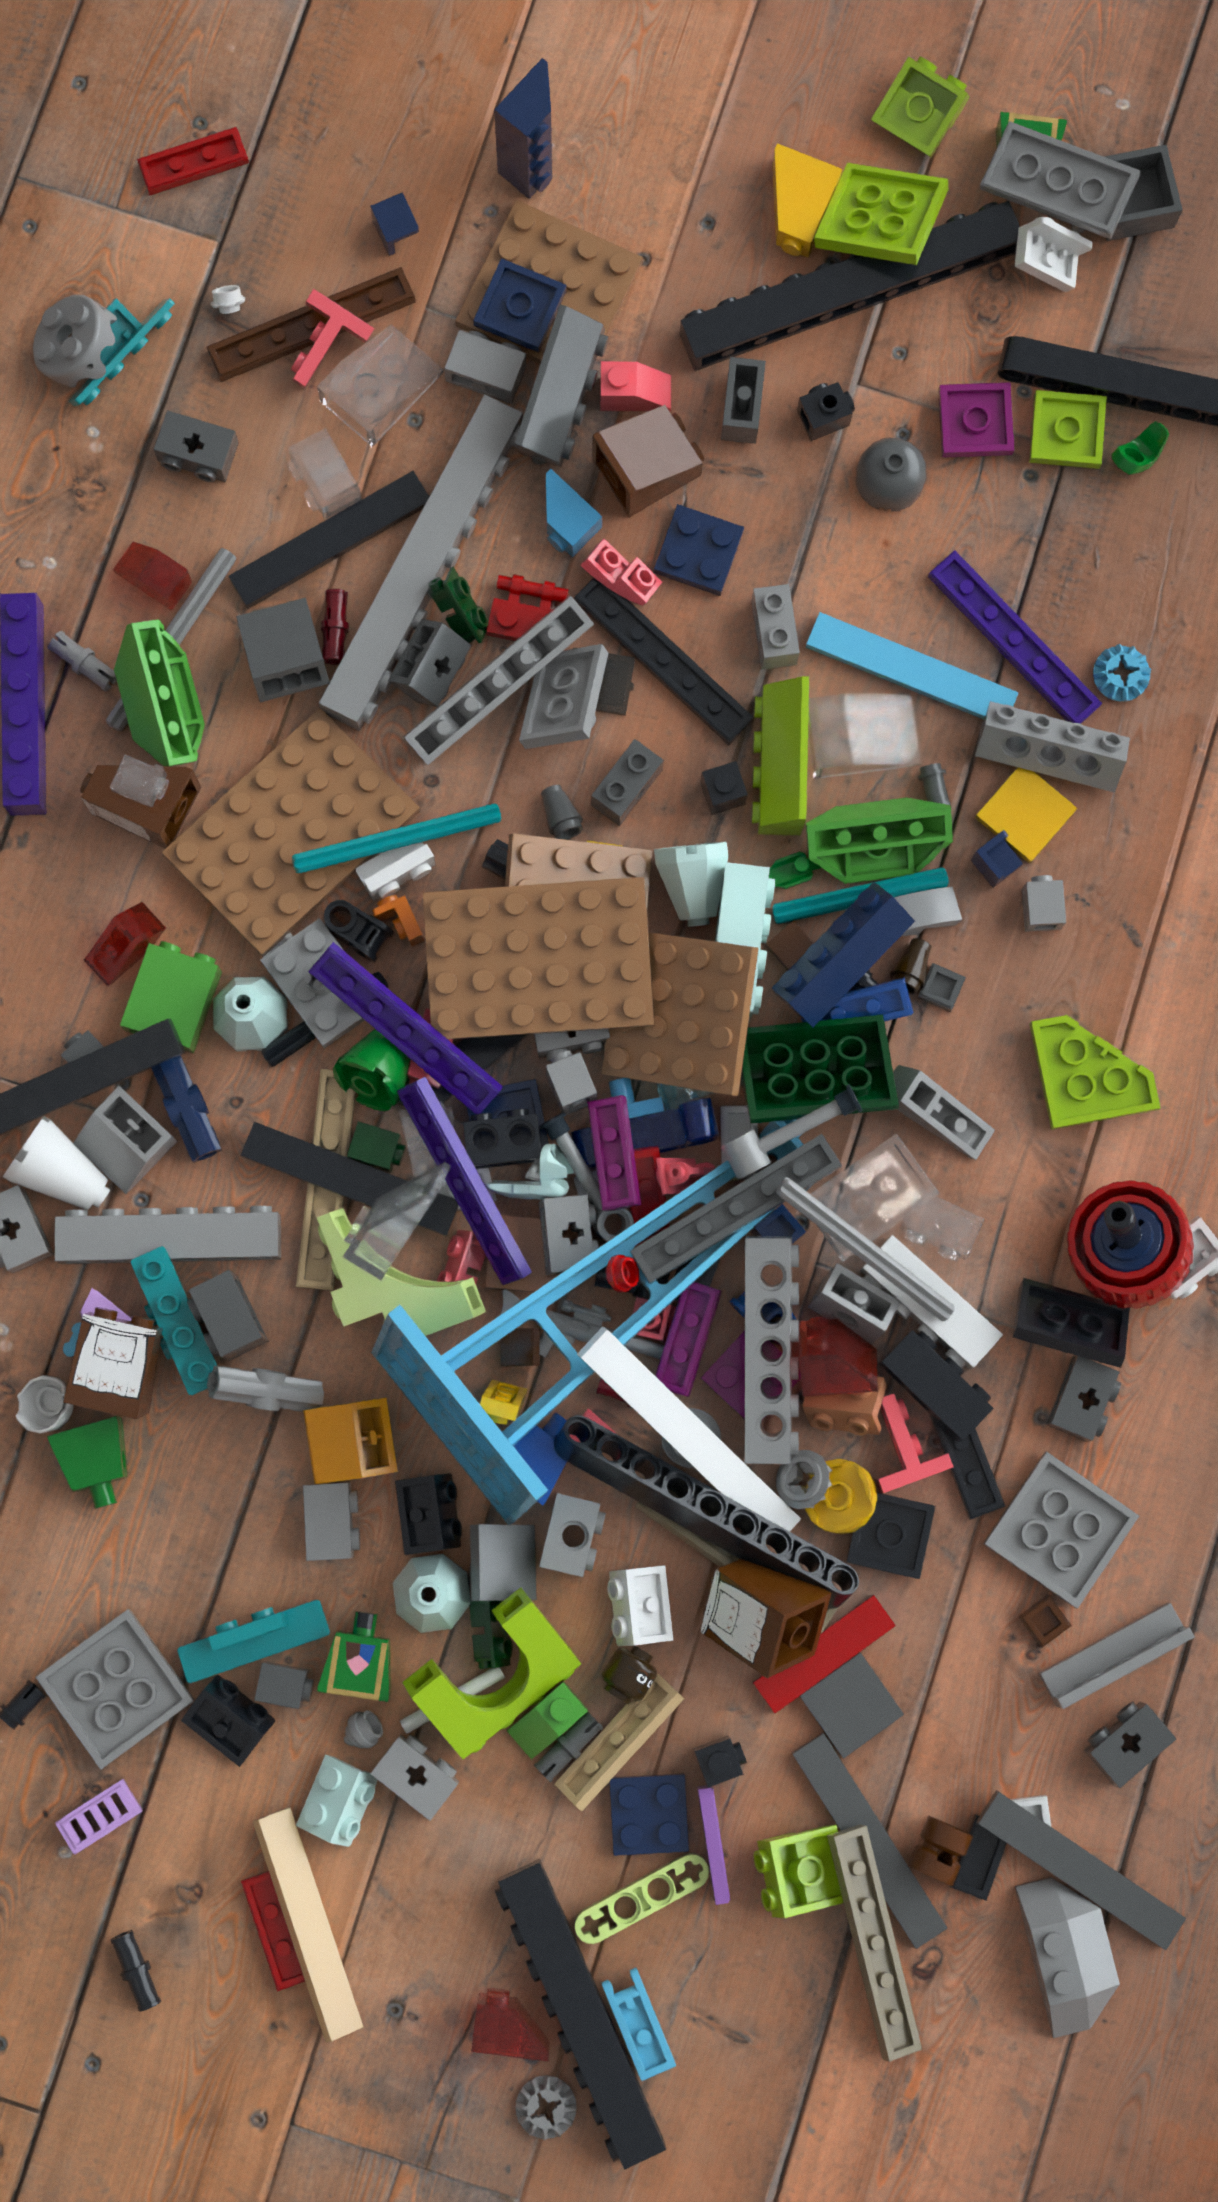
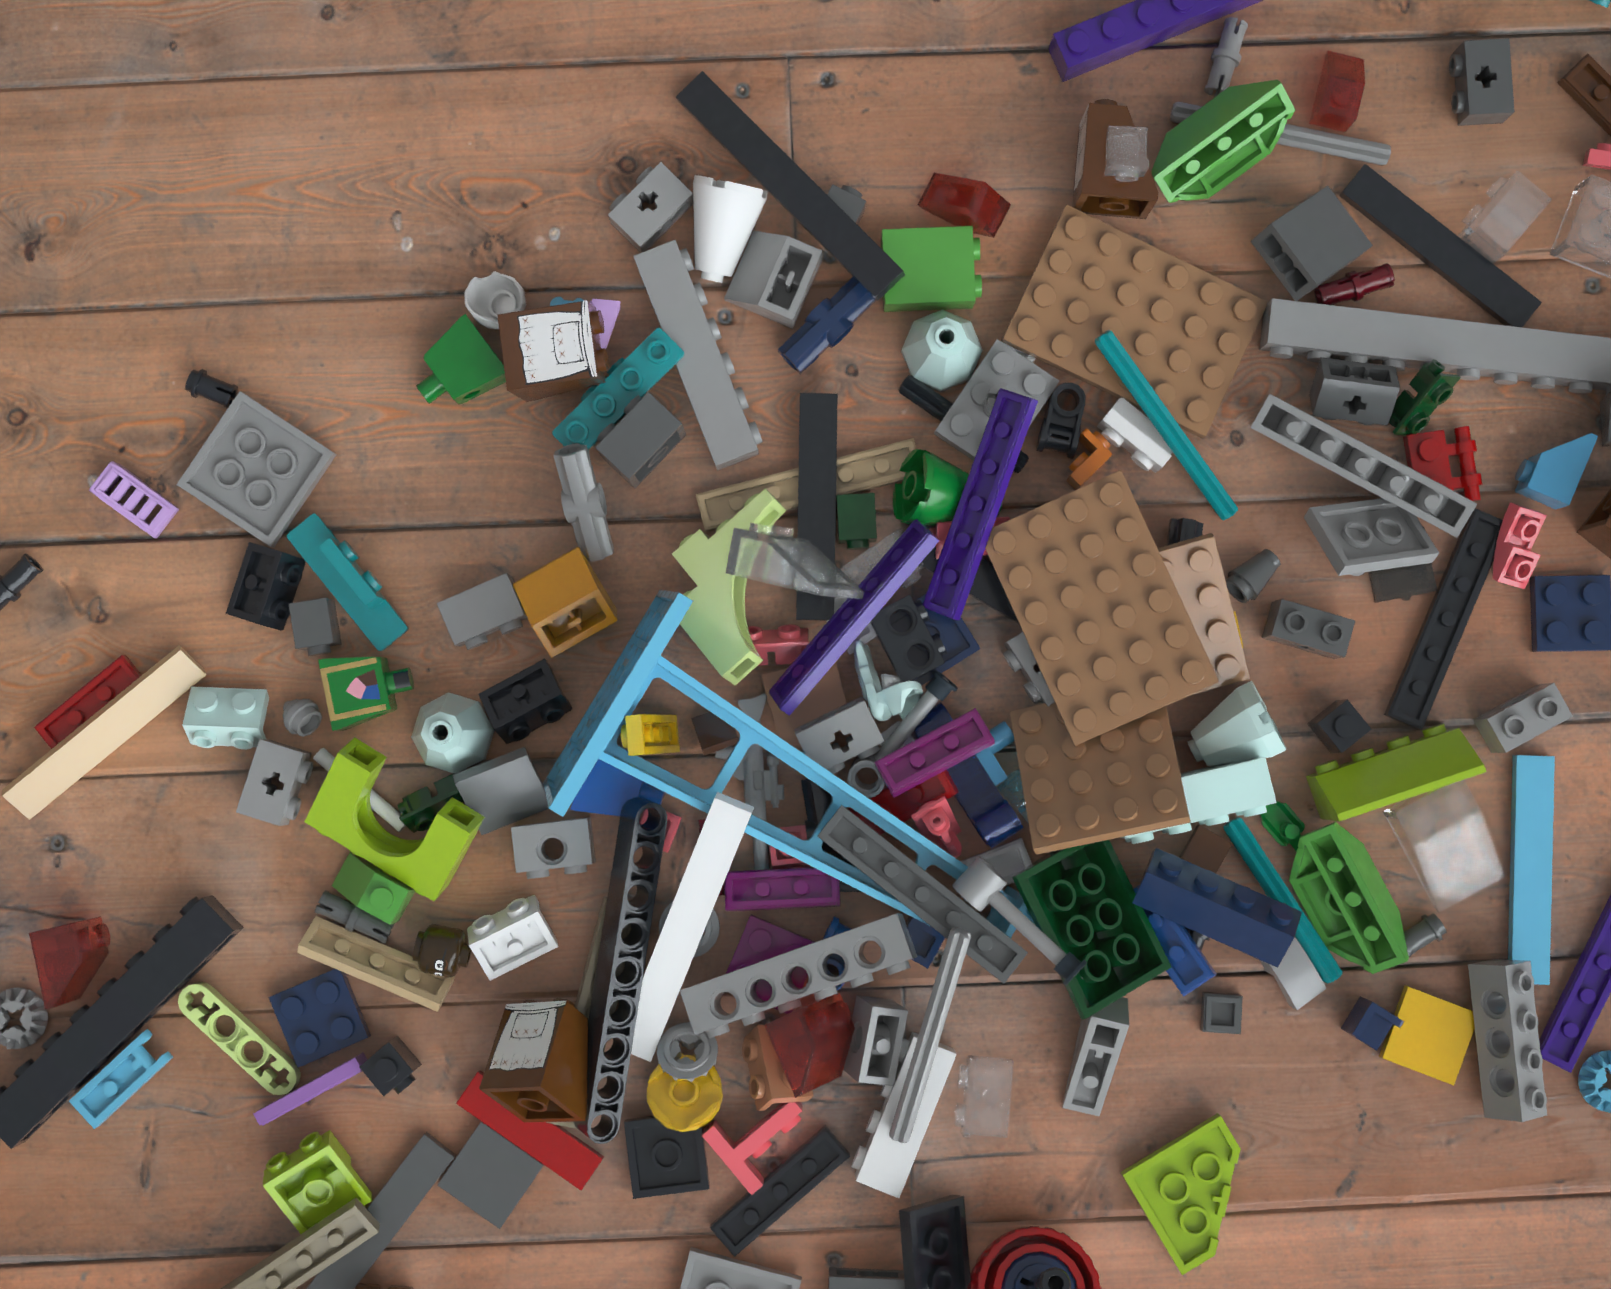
camera: 75 degrees right, 5 degrees up
light grey brick [546,1050,597,1115] -> none
red plate [605,1254,639,1293] -> none
clear slope [811,1134,940,1262] -> none
black brick [879,1330,994,1442] -> none
dark brown cone [890,938,932,995] -> none
light grey brick [1021,875,1066,932] -> none

